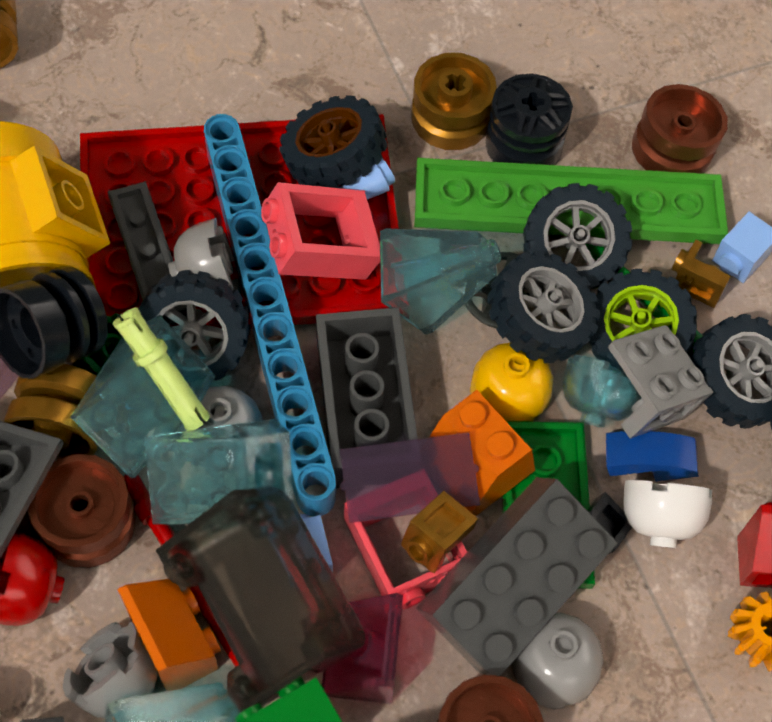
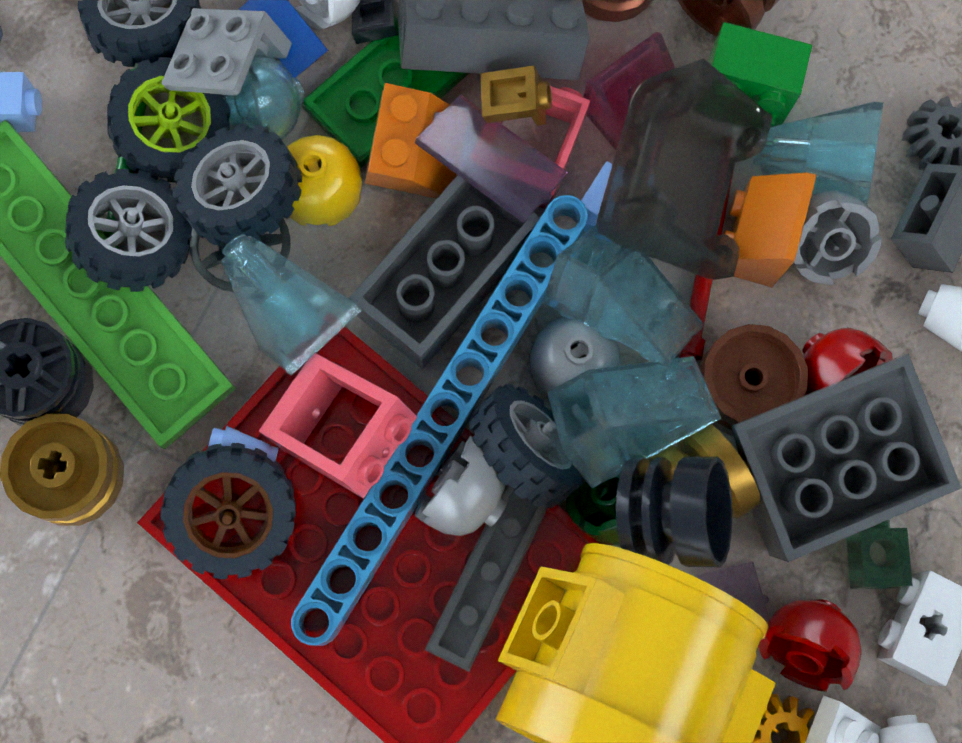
camera: 135 degrees left, 15 degrees up
yellowish green pin [113,308,210,431] -> none
pearl gold bracket [671,239,731,308] -> none

